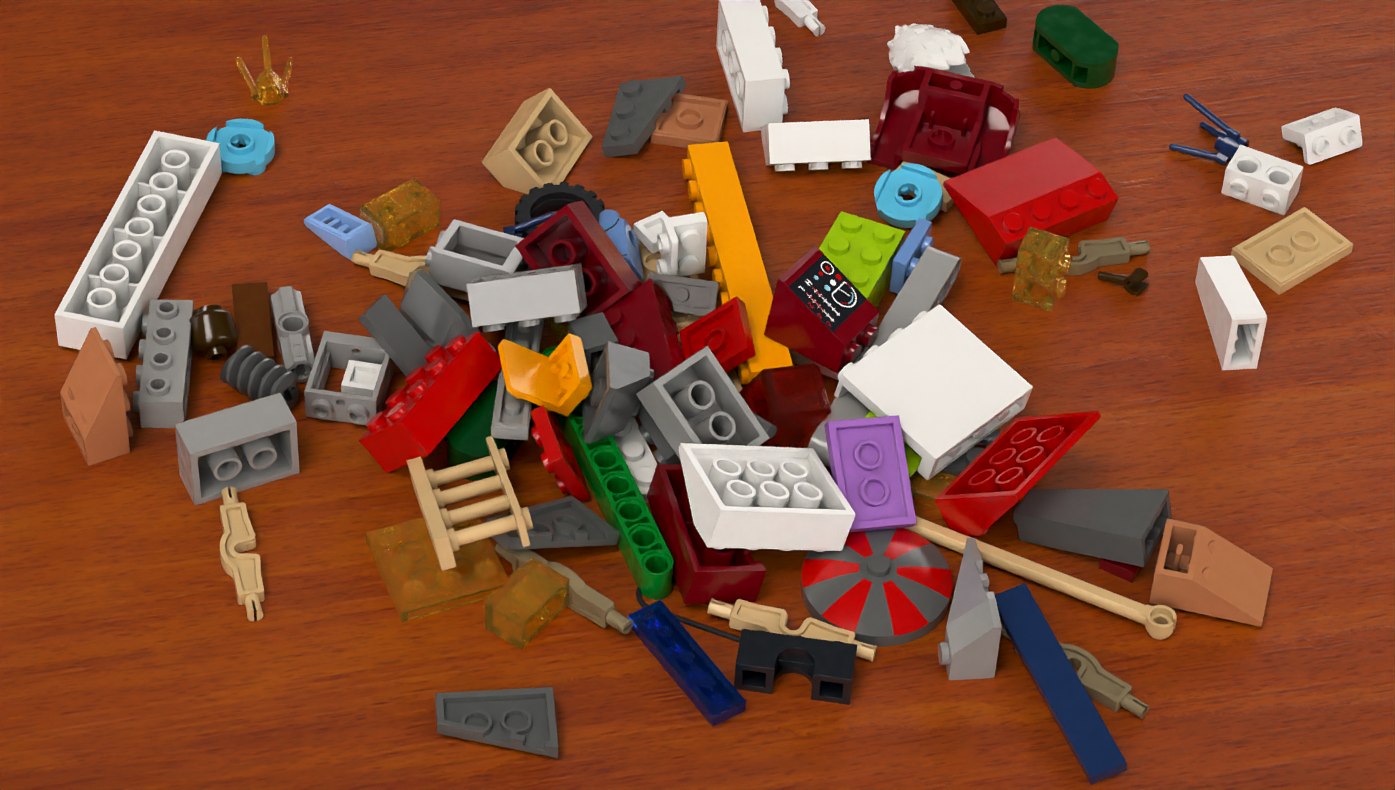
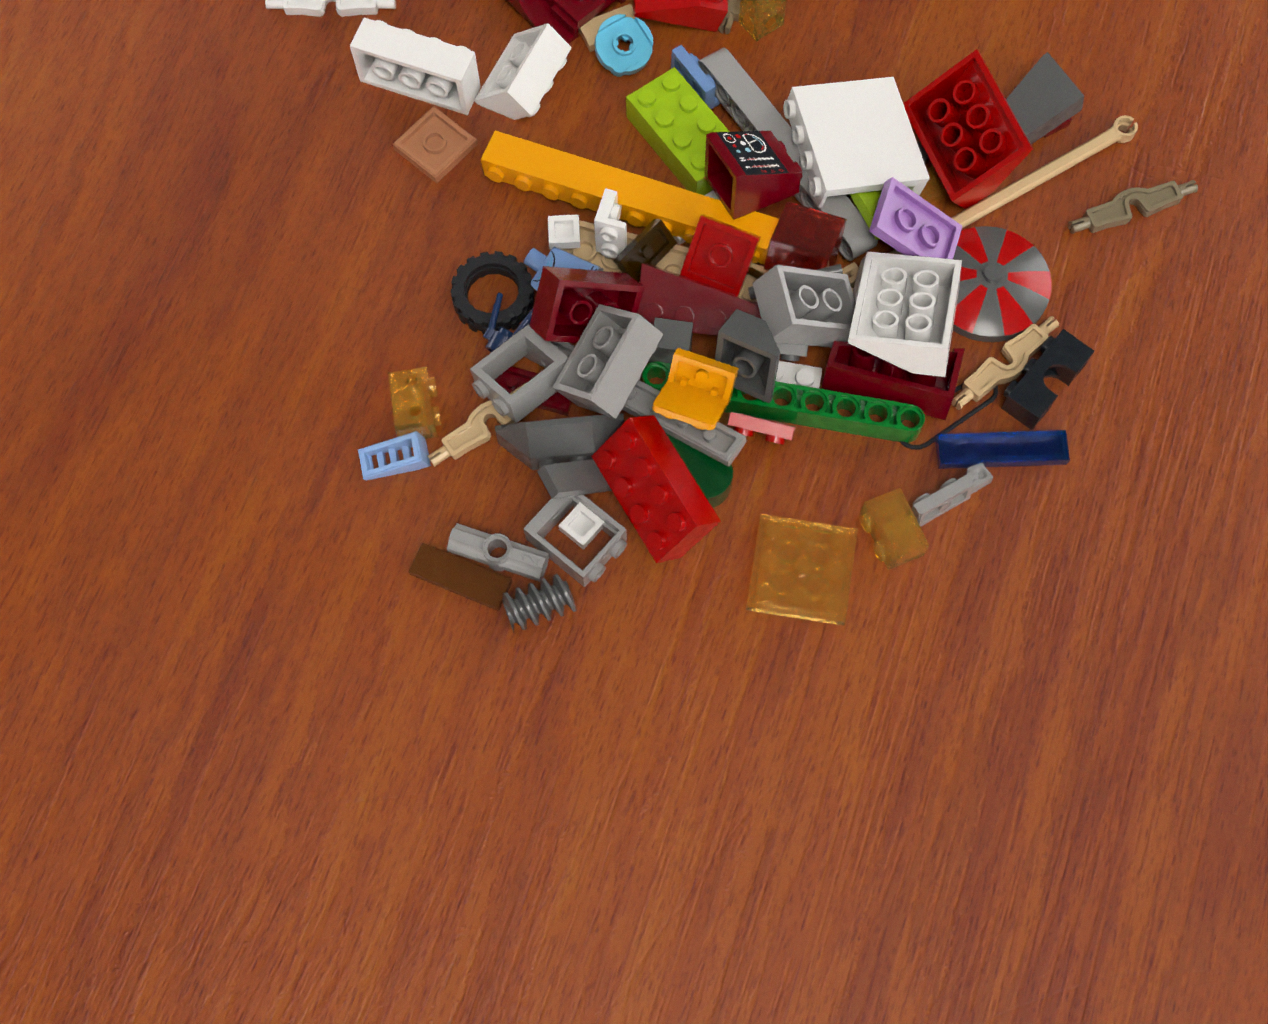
camera: 55 degrees left, 25 degrees up
white brick [54,130,222,359] -> none
nougat slope [60,327,133,466] -> none
light grey brick [133,300,194,428] -> none
light grey brick [175,393,300,506] -> none
dark brown head [189,305,238,360] -> none
medium azure plate [206,118,275,175] -> none
tan piece [220,486,265,622] -> none
clear yellow plant [235,35,293,106] -> none
tan fence [406,436,533,571] -> none
dark grey wing [435,687,558,758] -> none
tan slope [482,88,593,194] -> none
dark grey wing [486,496,620,550] -> none
dark tan piece [494,543,634,635] -> none
dark grey wing [602,76,687,157] -> none
light grey wedge [938,538,1002,680] -> none
dark blue tile [995,583,1127,785] -> none
nougat slope [1149,518,1273,627] -> none
none -> light grey hinge [909,462,993,528]

